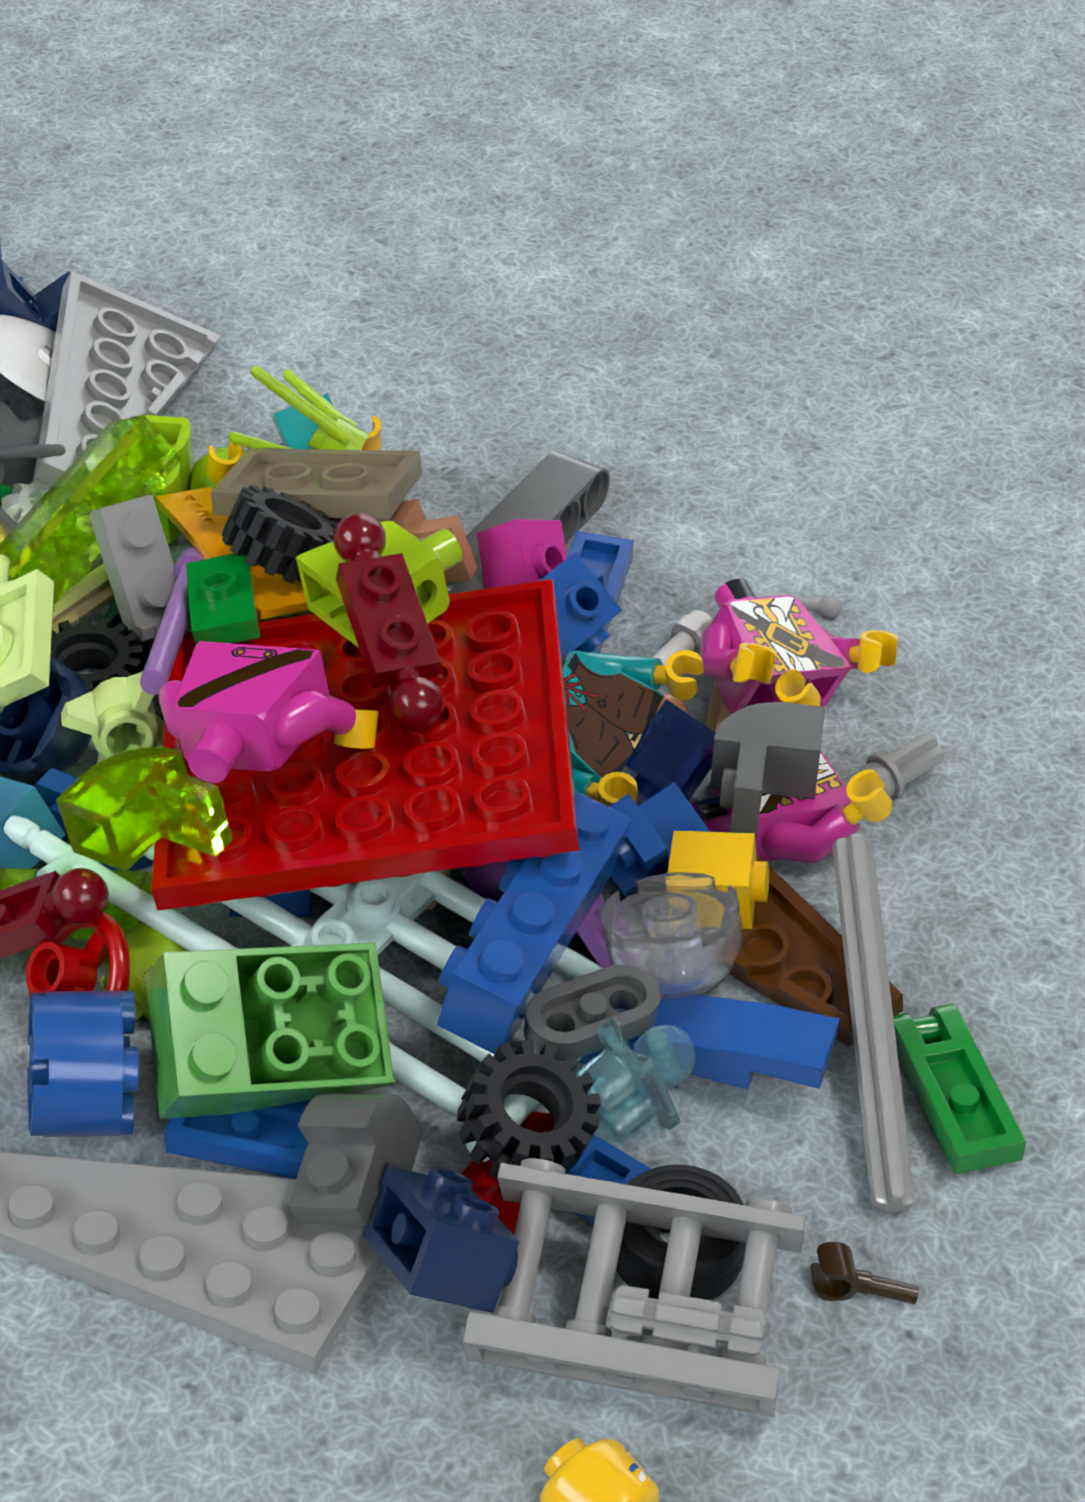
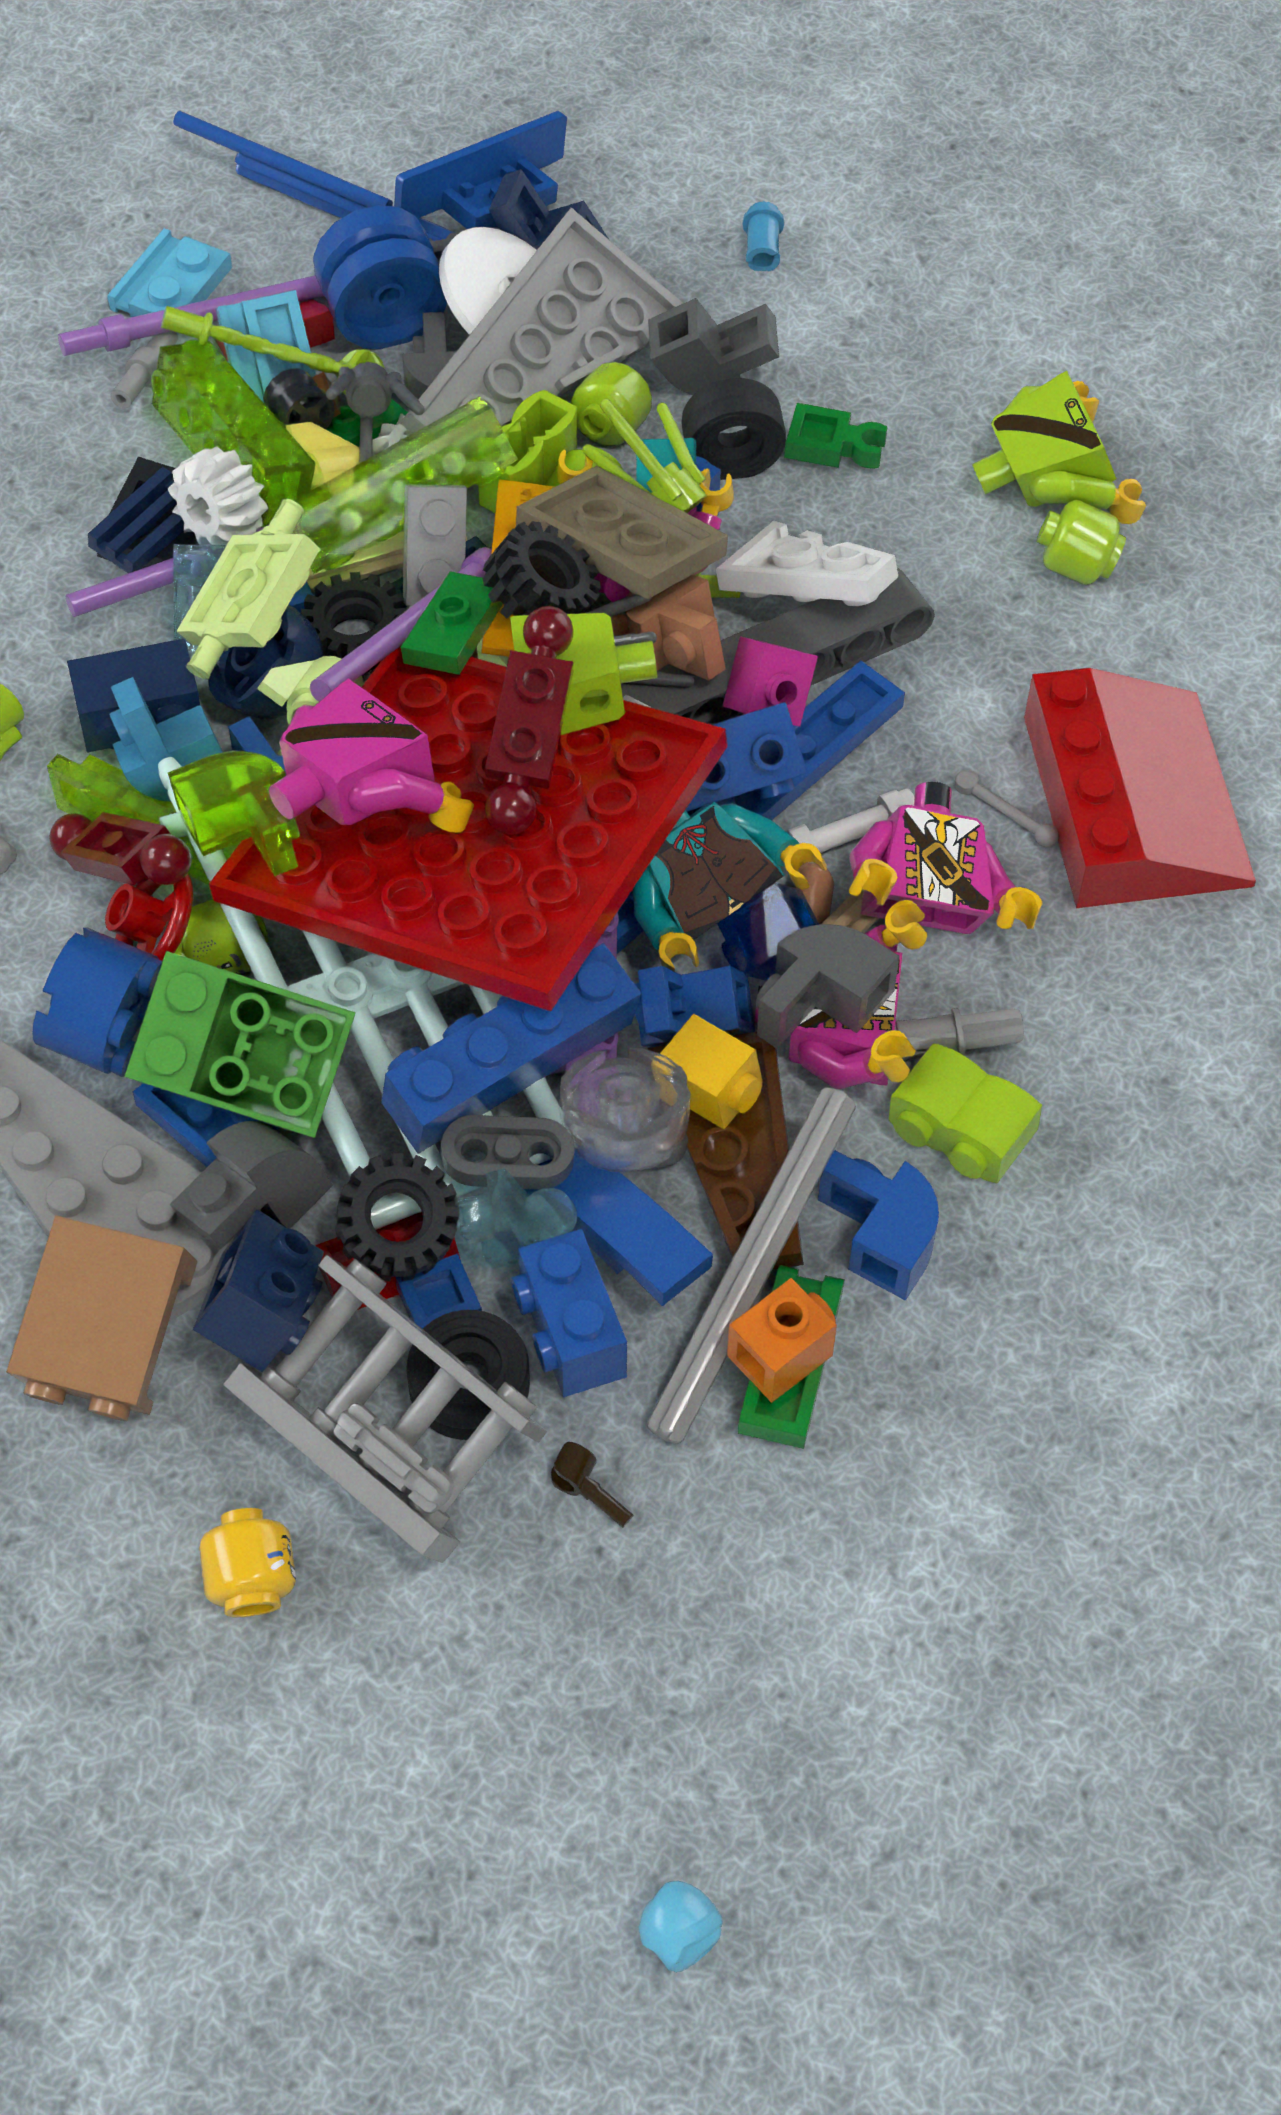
camera: 30 degrees right, 15 degrees up
none -> medium nougat panel [6,1215,198,1421]
none -> blue brick [511,1228,627,1398]
none -> lime head [571,362,652,446]
none -> dark grey brick [648,298,779,395]
none -> black tyre [681,378,786,480]
none -> white wing [716,521,898,606]
none -> orange brick [727,1278,837,1403]
none -> dark azure pin [742,201,785,271]
none -> green plate [784,403,888,469]
none -> blue brick [818,1150,939,1301]
none -> lime brick [889,1043,1042,1183]
none -> lime torso [972,371,1146,524]
none -> red slope [1024,668,1256,908]
none -> lime head [1036,500,1126,585]

